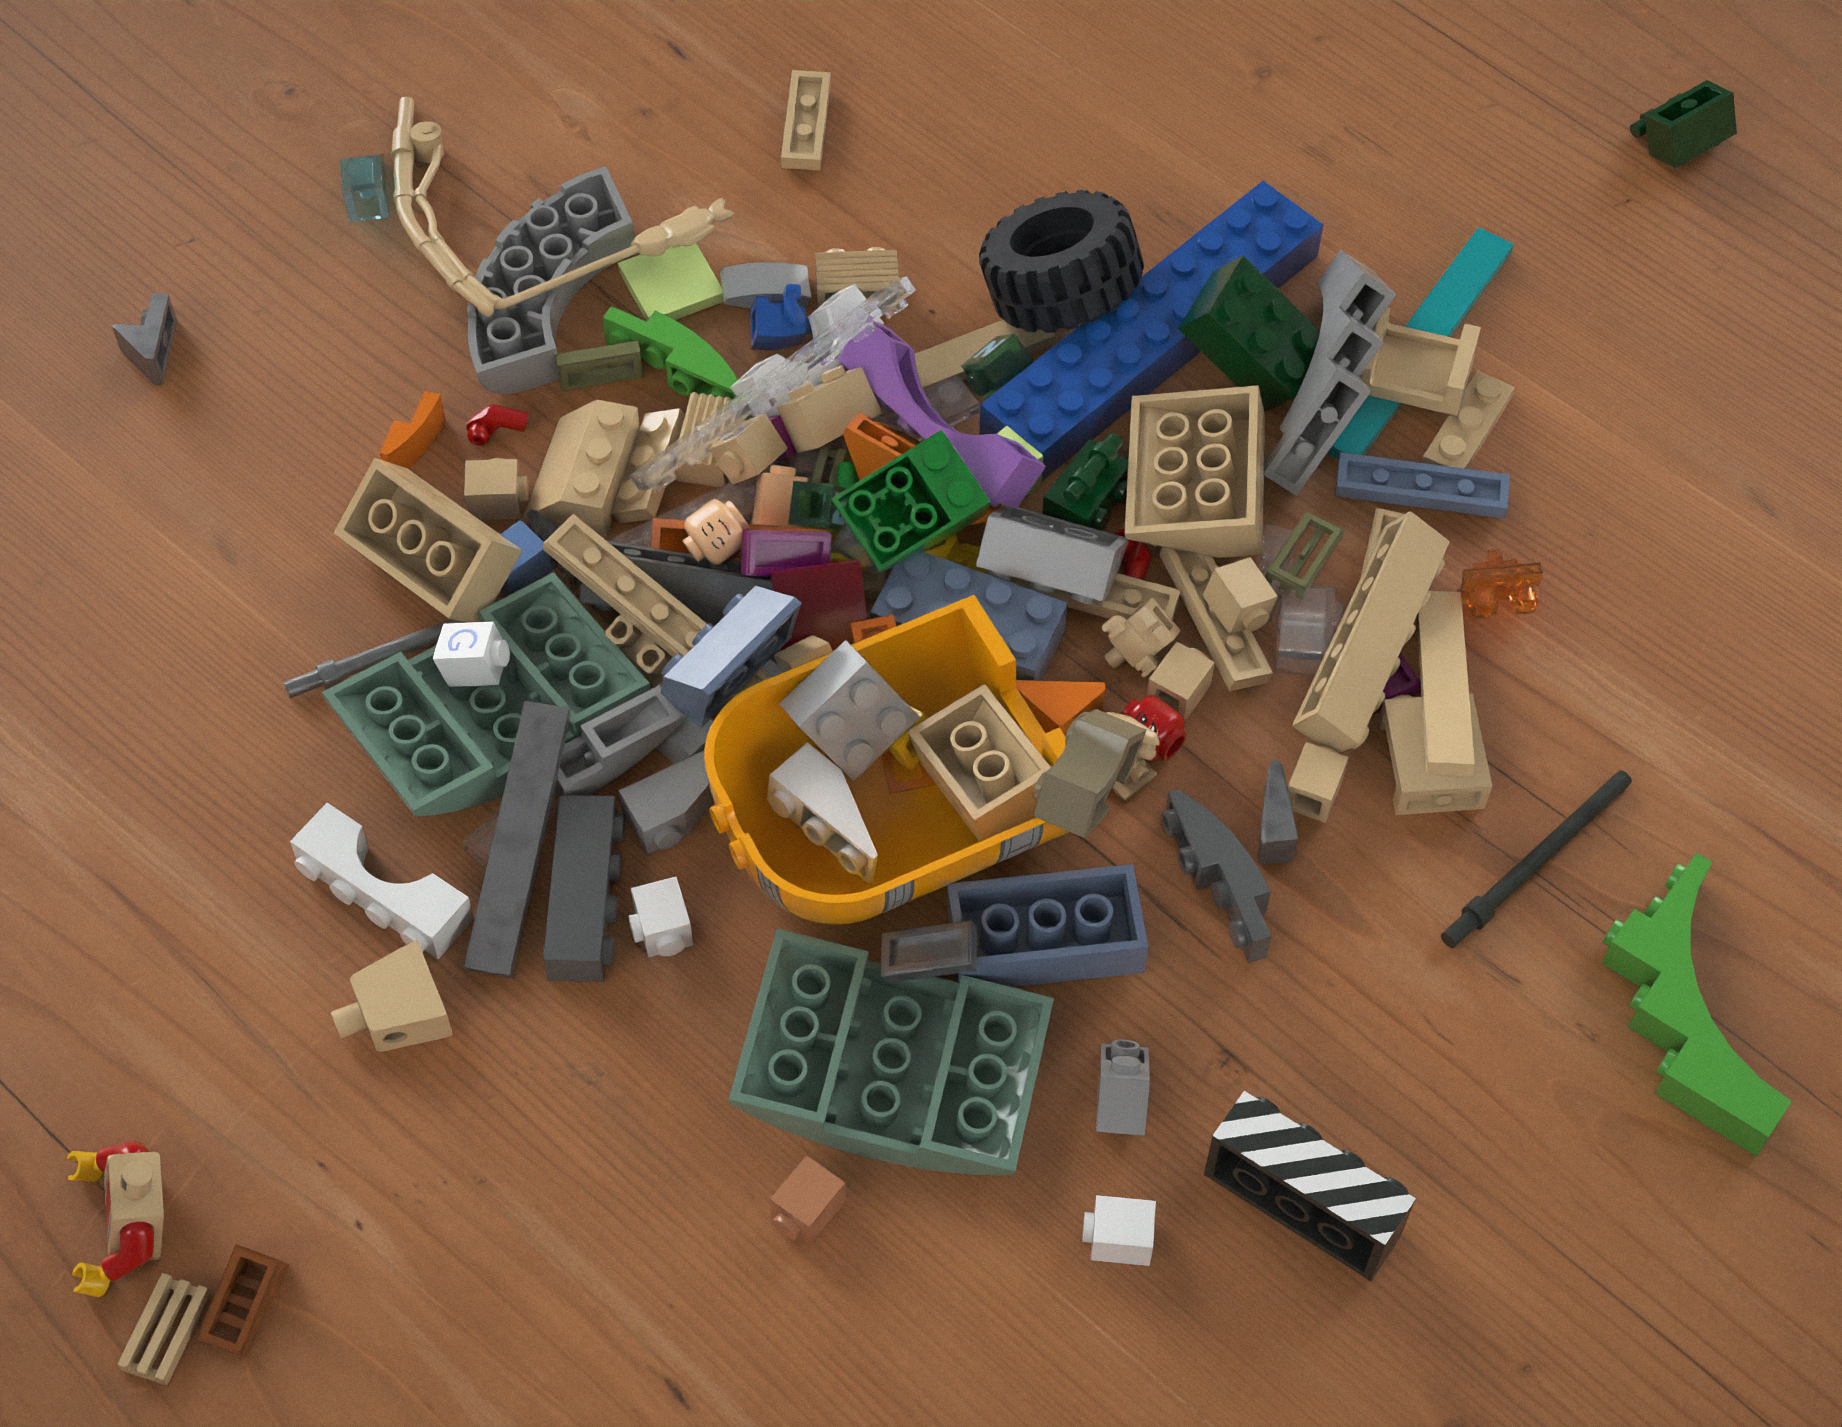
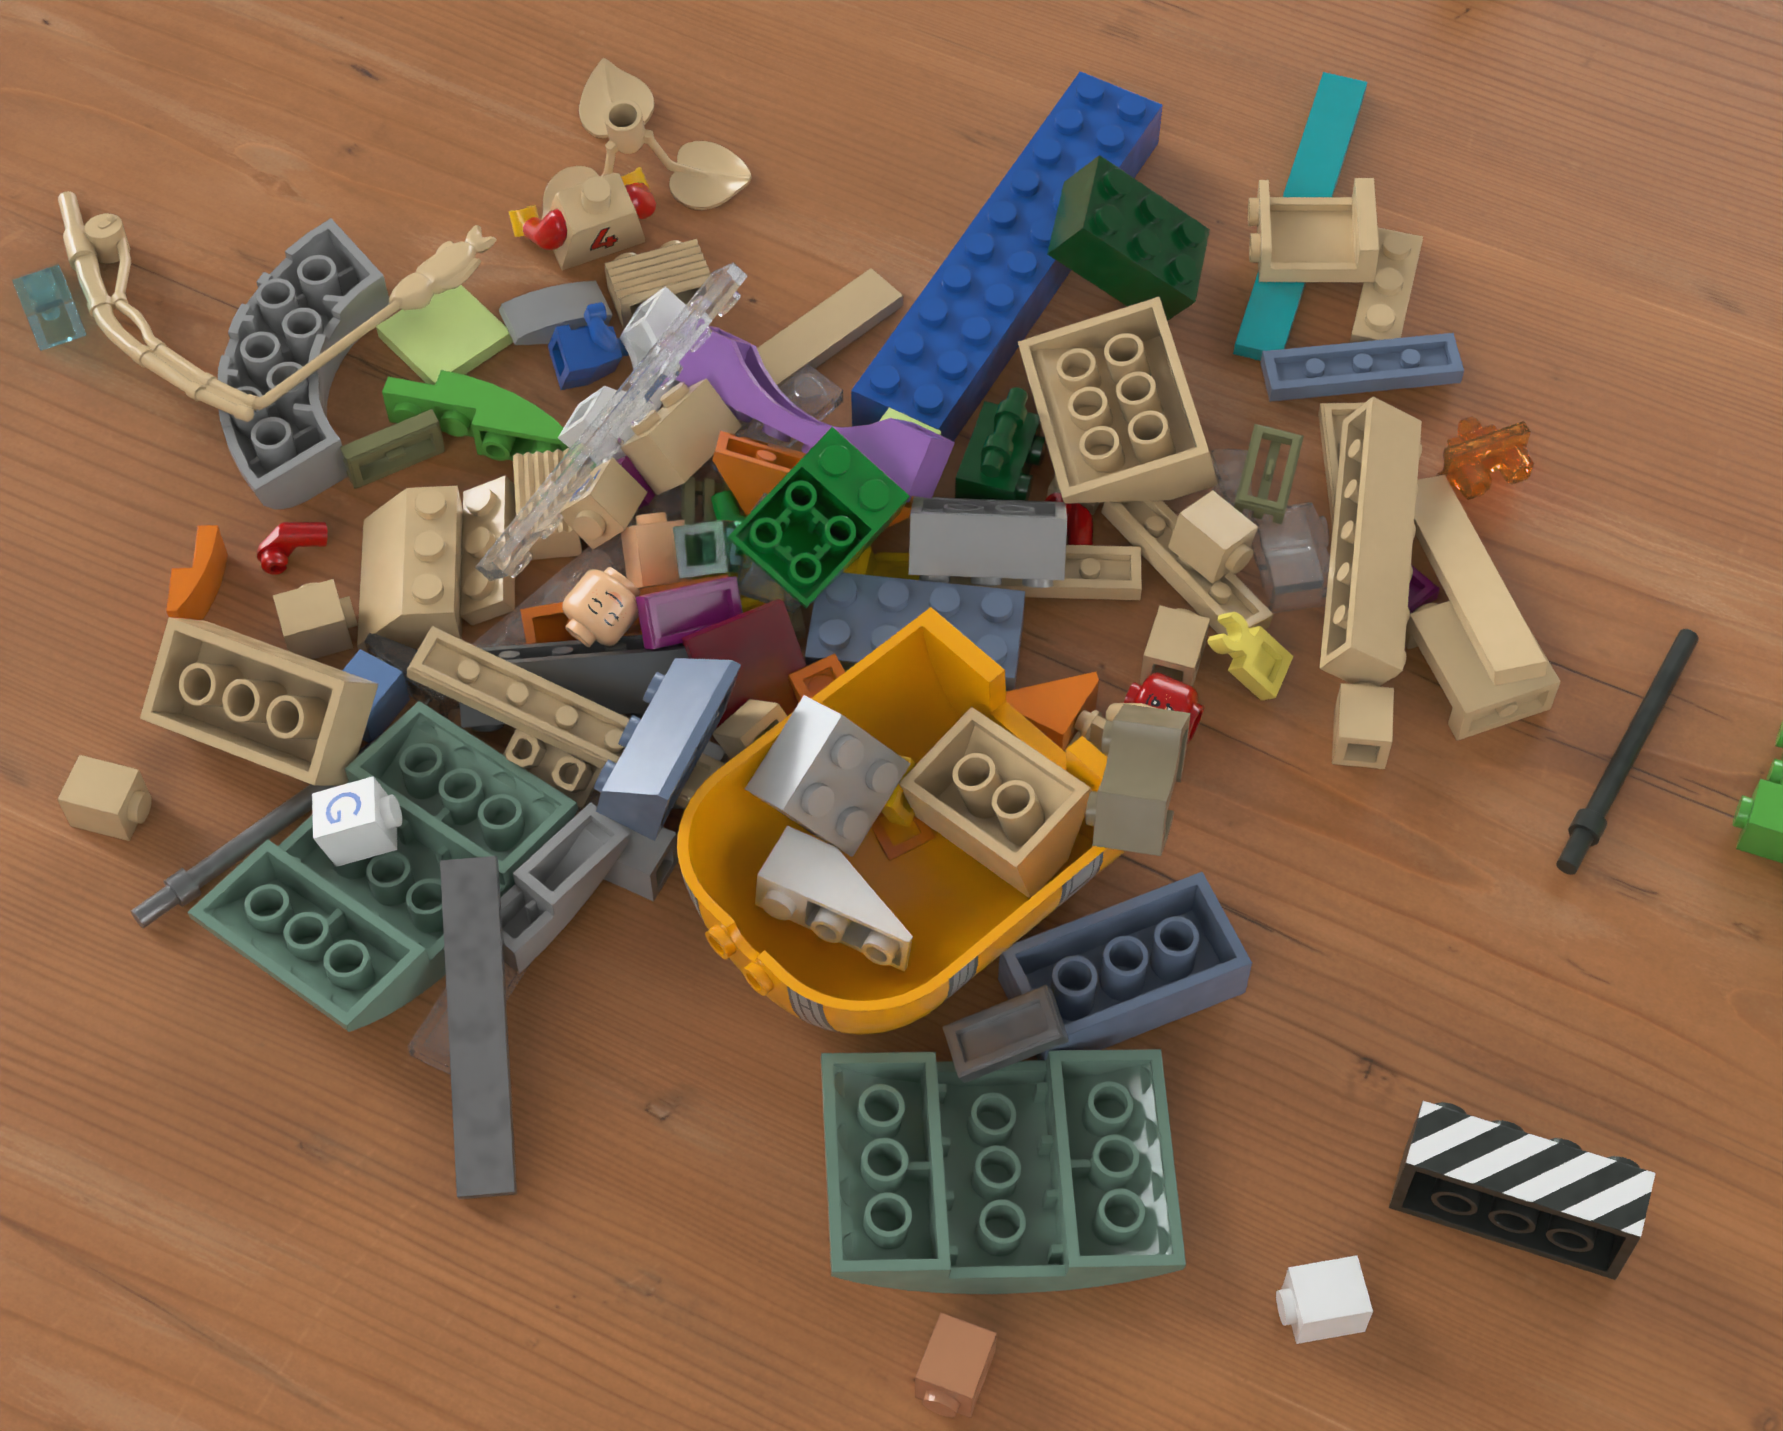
camera: 15 degrees left, 0 degrees up
white arch [290,803,474,959] -> none
tan torso [331,940,453,1052] -> none
dark grey brick [543,795,625,982] -> none
light grey slope [619,751,715,855] -> none
white brick [628,876,693,957] -> none
tan plate [781,70,831,171] -> none
clear green brick [961,333,1034,399] -> none
black tyre [979,190,1144,333] -> none
light grey slope [1096,1039,1150,1136] -> none
tan piece [1102,598,1181,678] -> none
dark grey slope [1161,789,1271,963] -> none
flat silver slope [1257,760,1298,864] -> none
light grey arch [1264,249,1396,496] -> none
none -> tan brick [57,755,151,841]
none -> tan torso [508,167,656,271]
none -> tan plant [542,58,752,219]
none -> light yellow plate [1208,612,1294,701]

